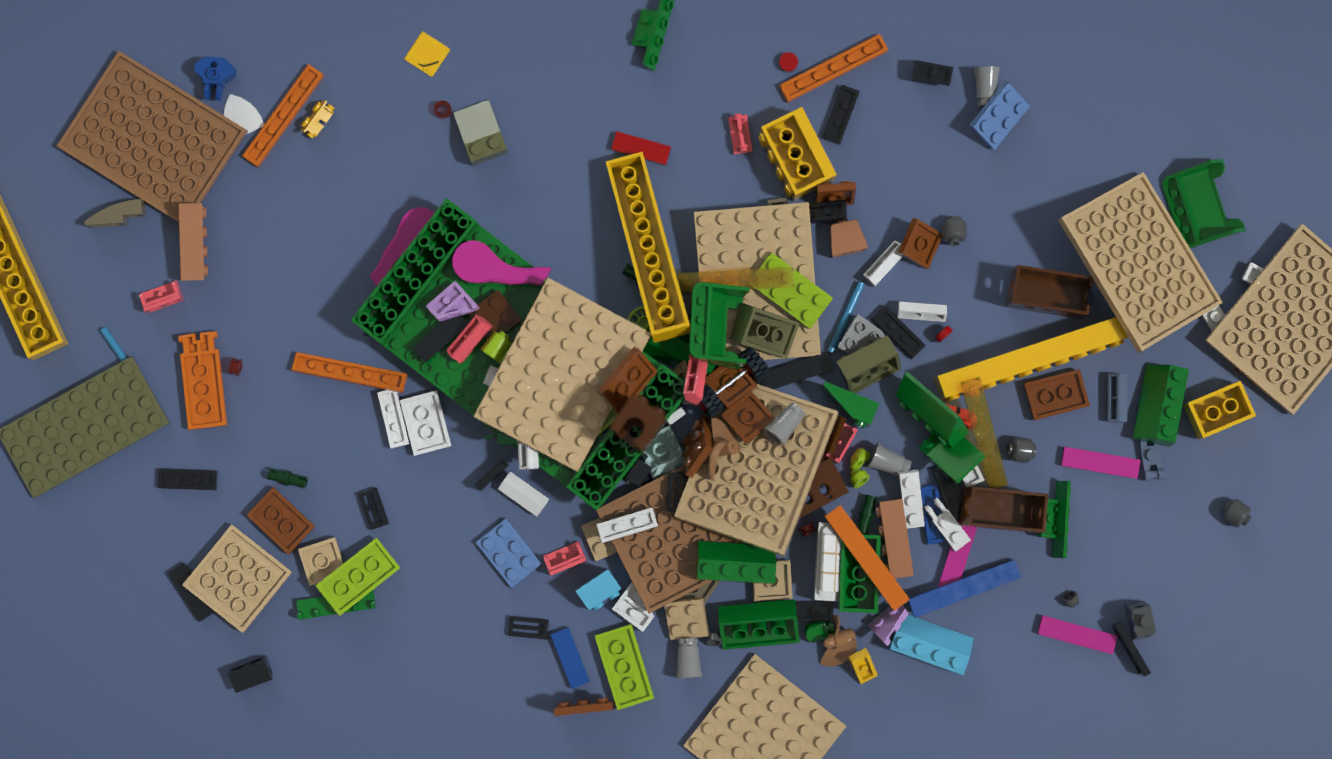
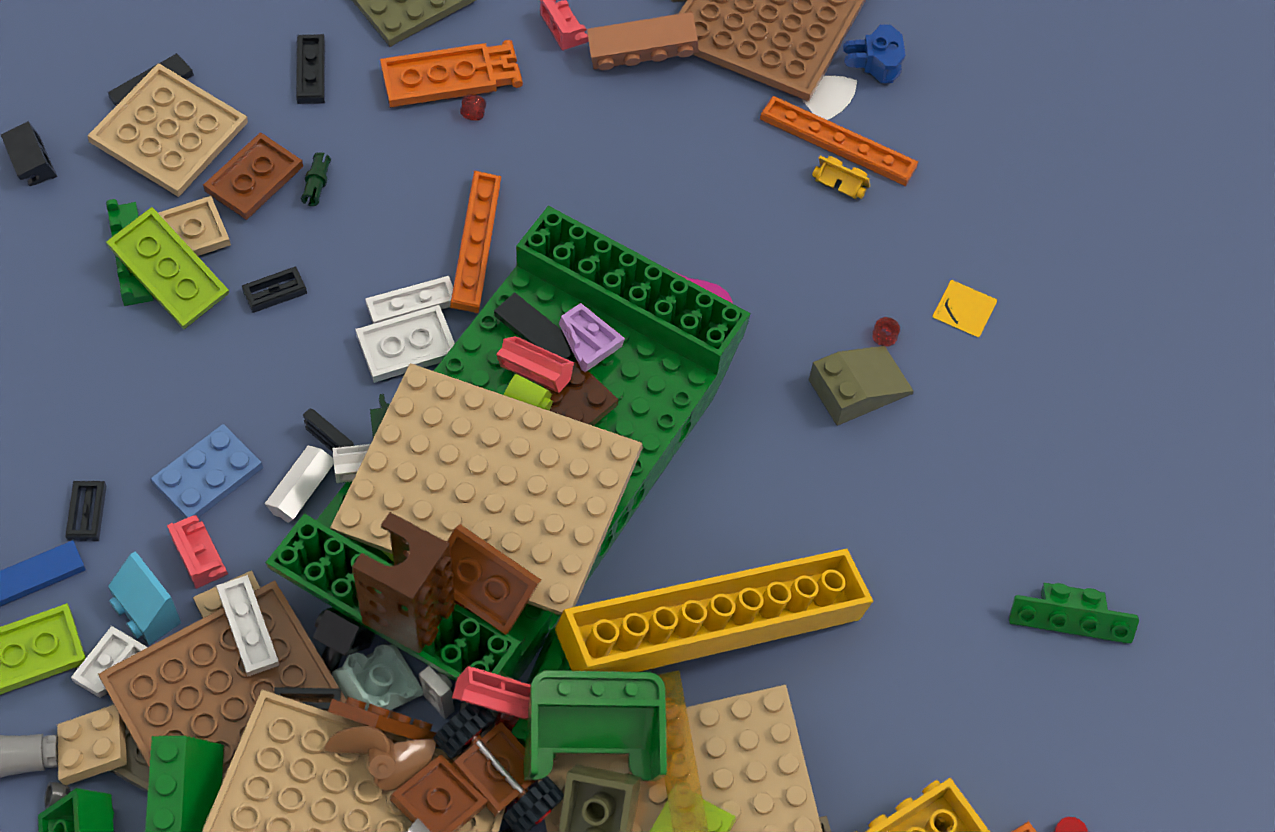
camera: 80 degrees right, 25 degrees down
dark pink animal [453,241,552,287] -> none
red tile [611,131,671,166] -> none
coral hinge [728,113,753,155] -> none

